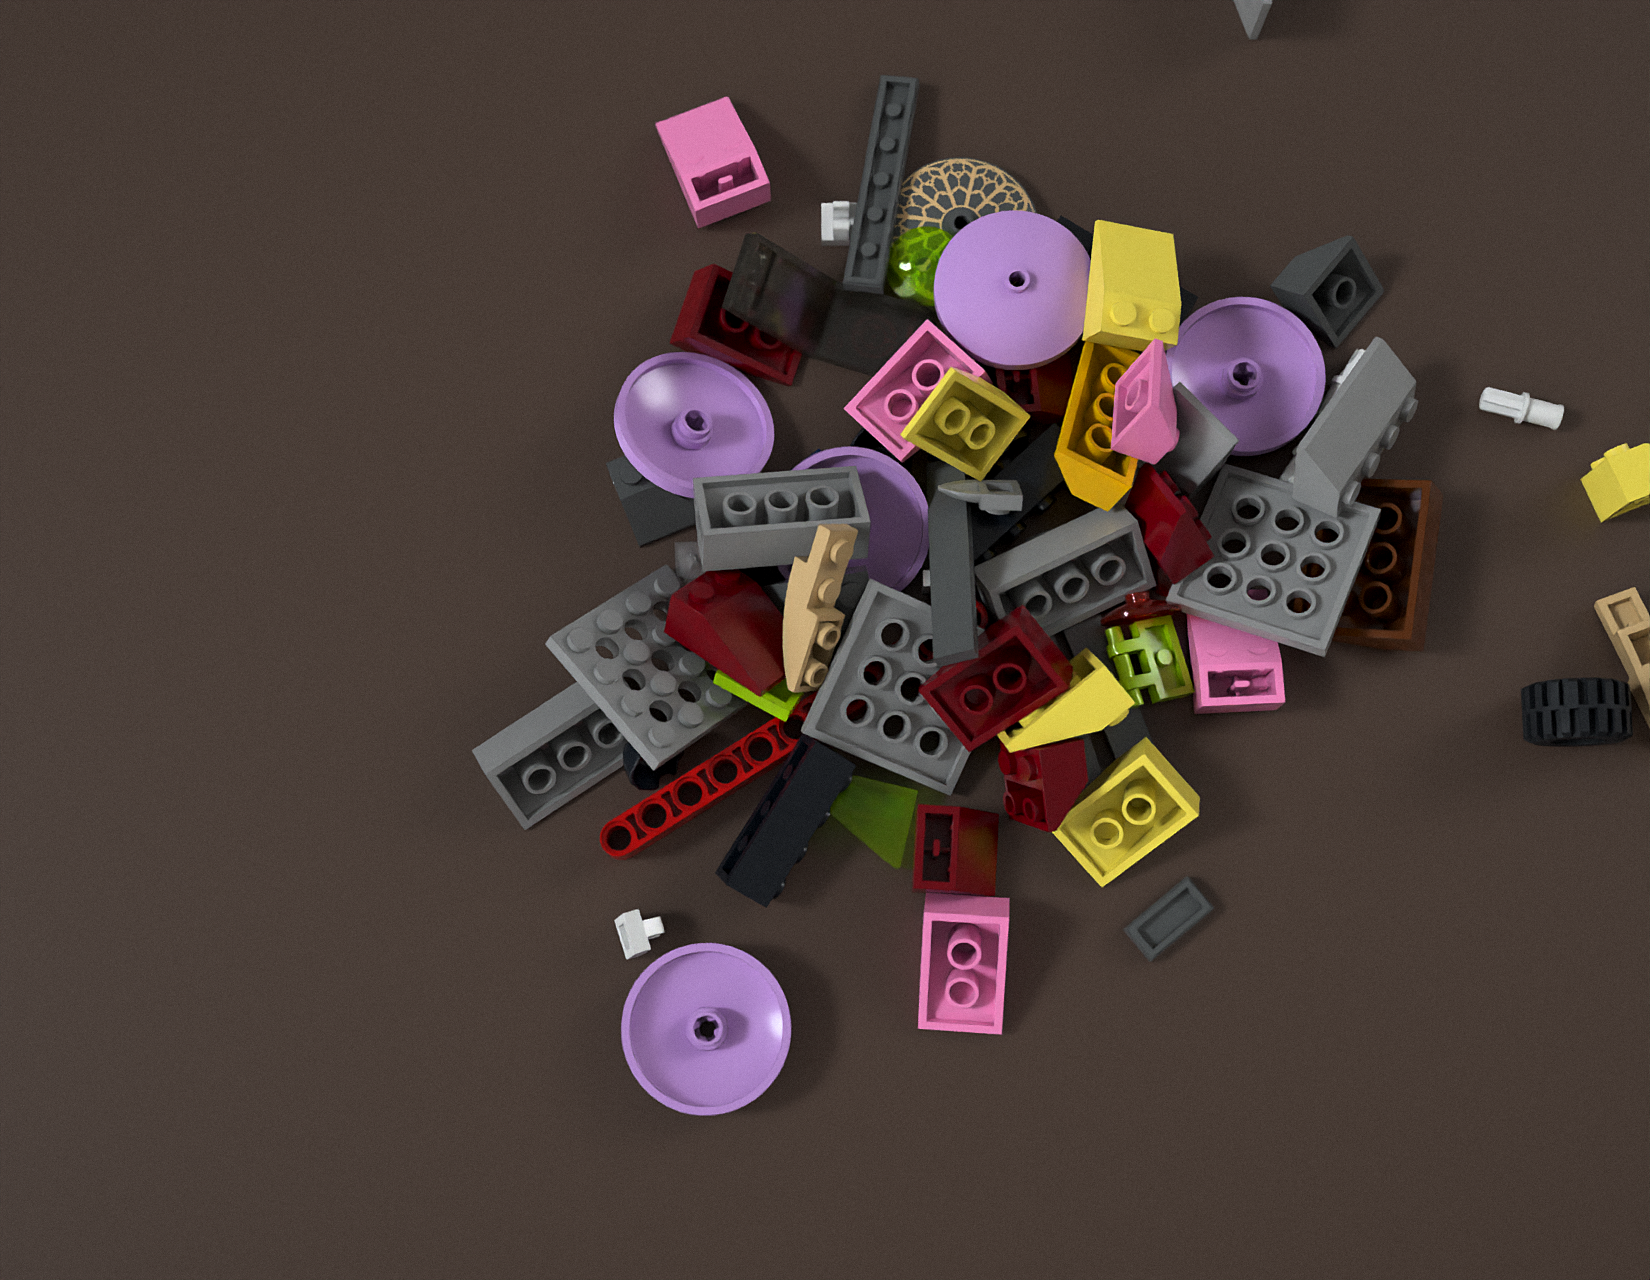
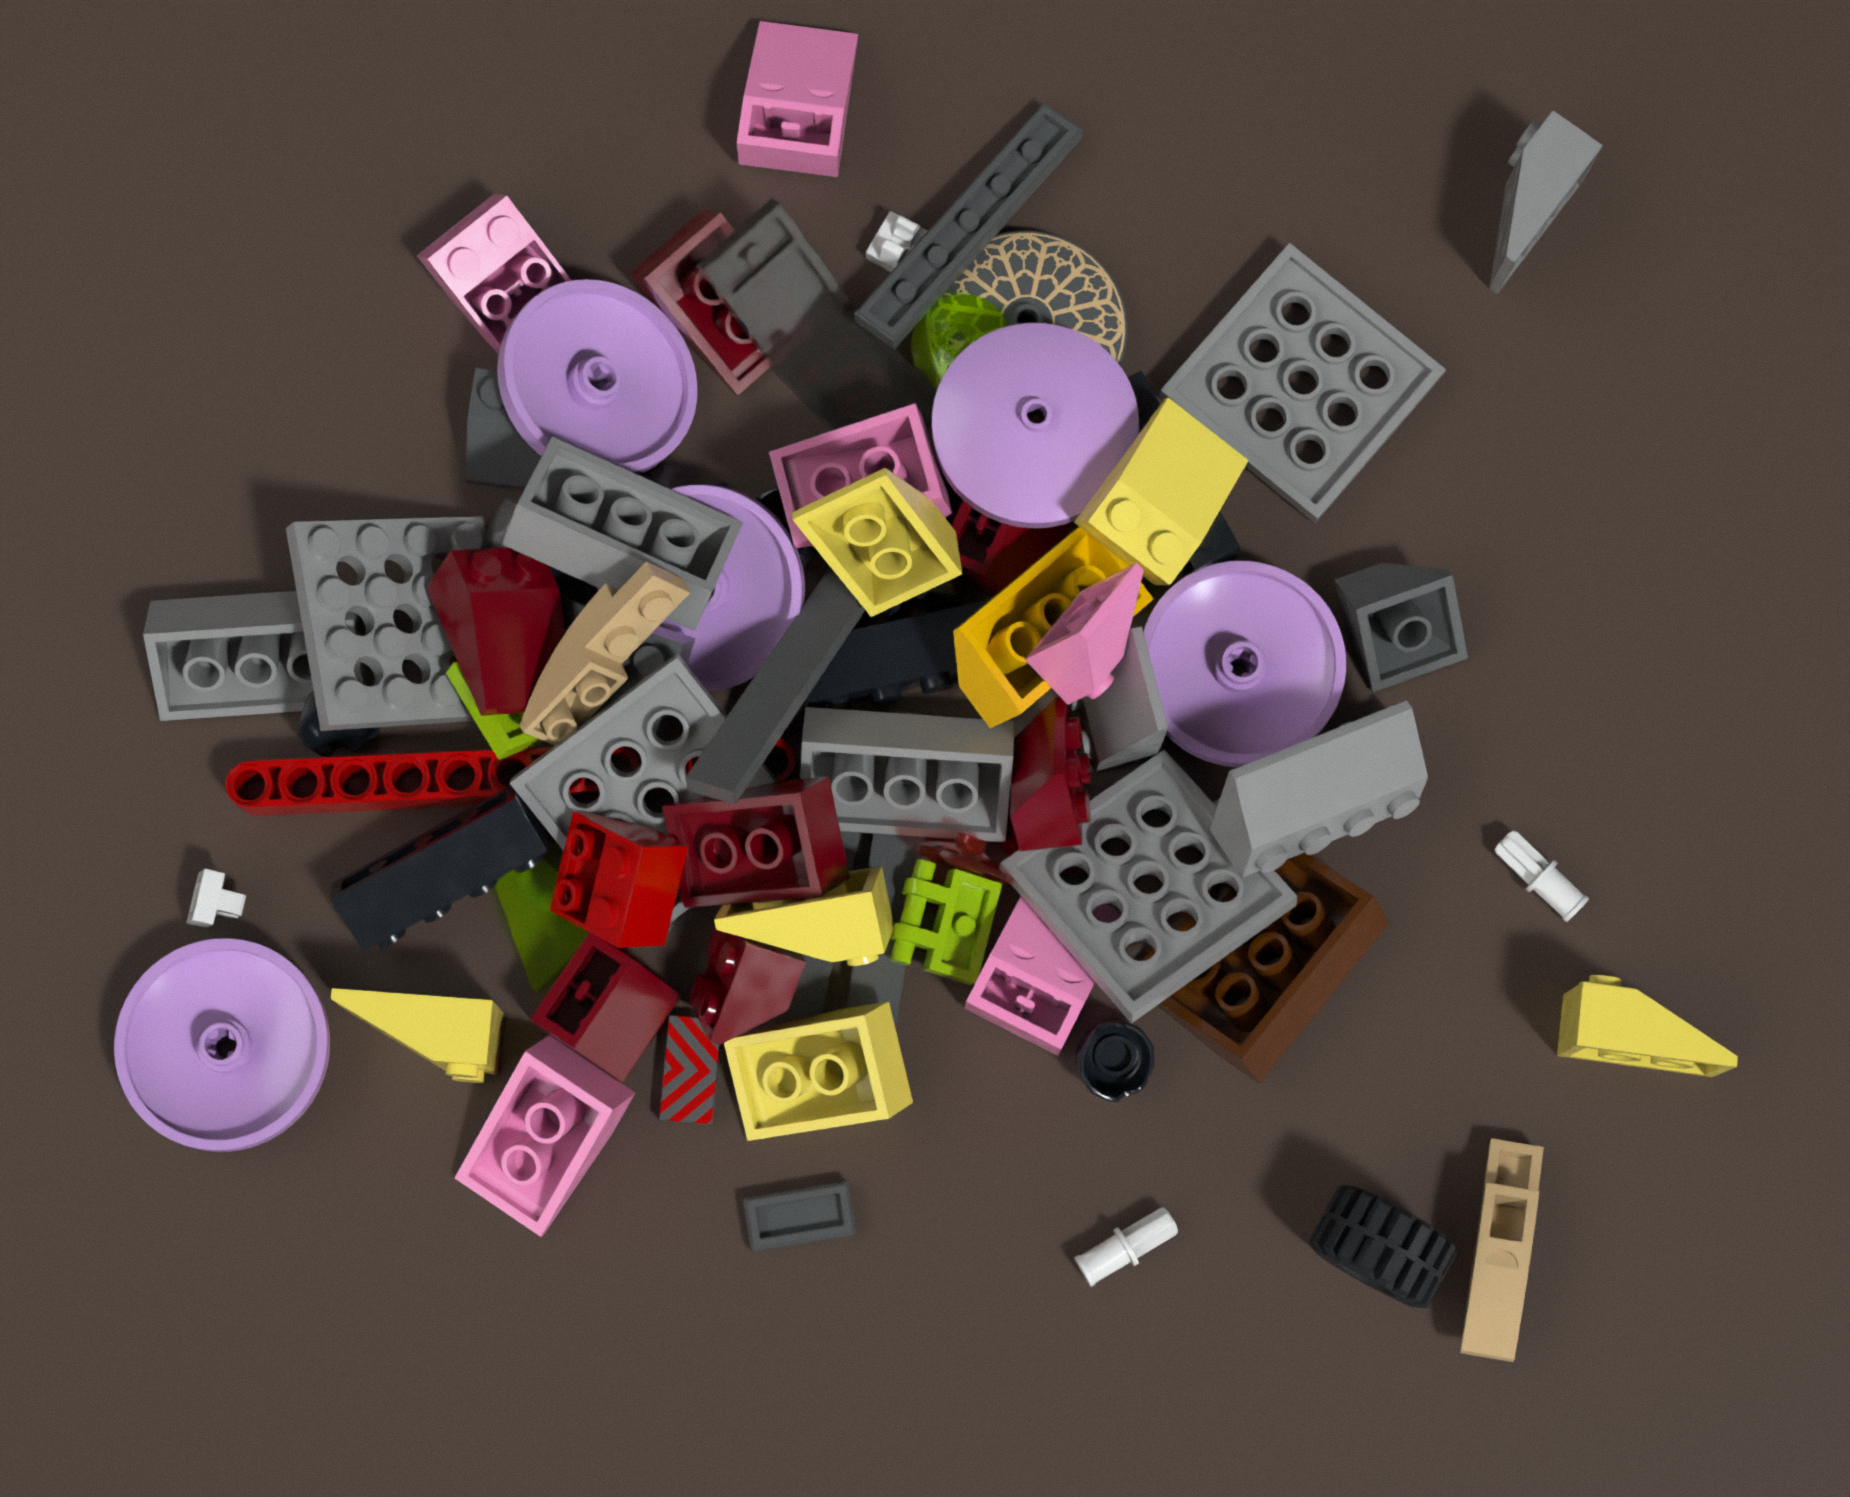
camera: 25 degrees right, 0 degrees up
light grey plate [938,479,1023,515] -> none
none -> light yellow slope [331,988,504,1083]
none -> bright pink slope [416,193,572,355]
none -> red slope [550,811,689,948]
none -> tile [659,1015,720,1126]
none -> white axle [1074,1208,1178,1287]
none -> black hair [1075,1019,1155,1102]
none -> light grey piece [1159,243,1446,524]

